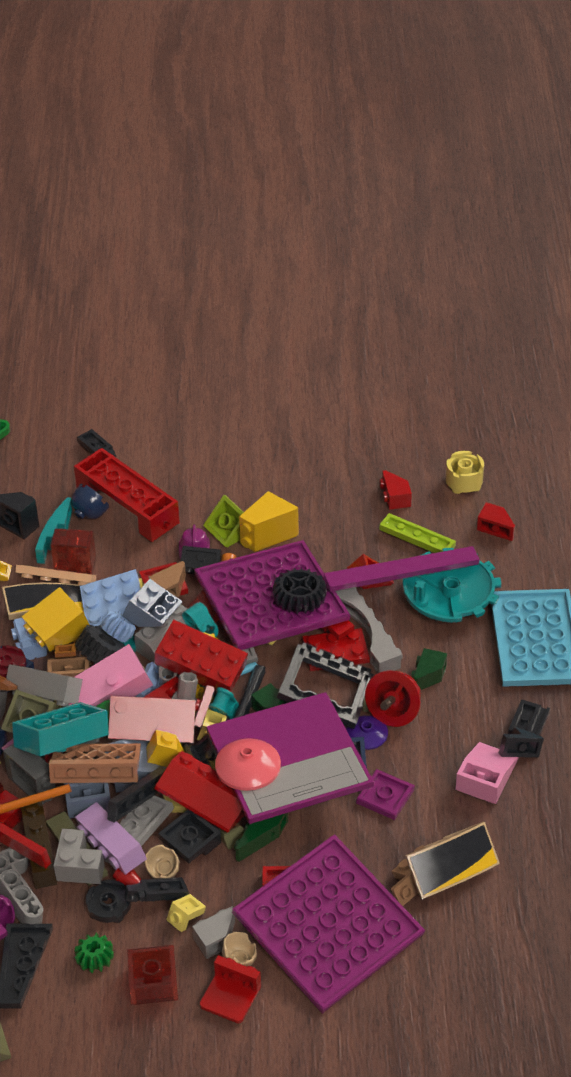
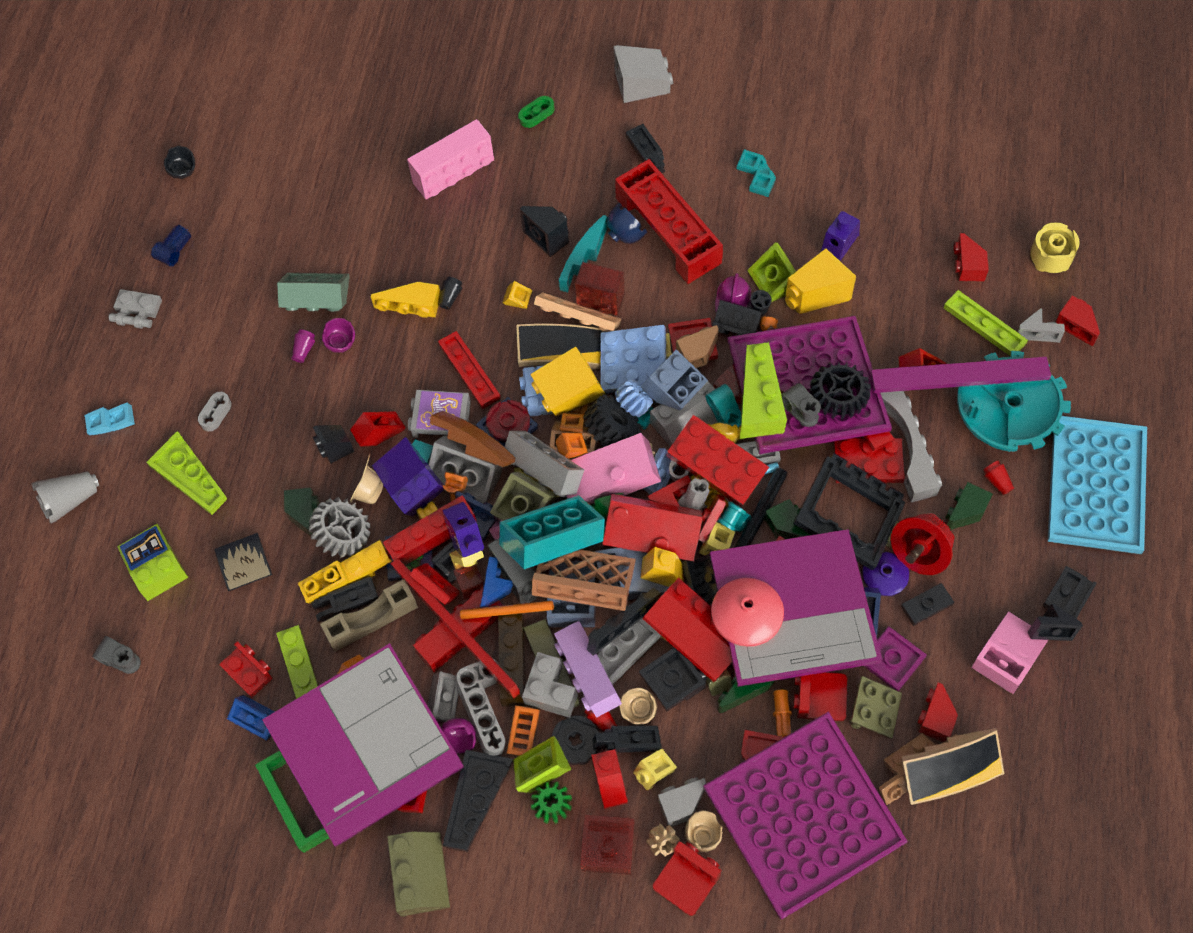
camera: 15 degrees right, 20 degrees up
none -> blue slope [480,557,513,608]
none -> orange slope [507,705,540,756]
none -> lime slope [514,736,572,793]
none -> orange slope [556,433,588,459]
none -> red slope [591,749,628,809]
none -> light grey slope [614,45,673,103]
none -> tan gear [646,824,679,856]
none -> teal tile [737,149,776,197]
none -> lime wedge [740,342,787,439]
none -> black wheel [747,290,772,317]
none -> orange axle [773,690,792,737]
none -> dark grey piece [781,383,821,427]
none -> red bracket [794,672,847,721]
none -> dark purple torso [821,211,860,261]
none -> olive hinge [850,676,902,738]
none -> black plate [901,583,954,626]
none -> red slope [917,682,958,742]
none -> red cone [983,460,1014,495]
none -> light grey slope [1017,308,1065,343]

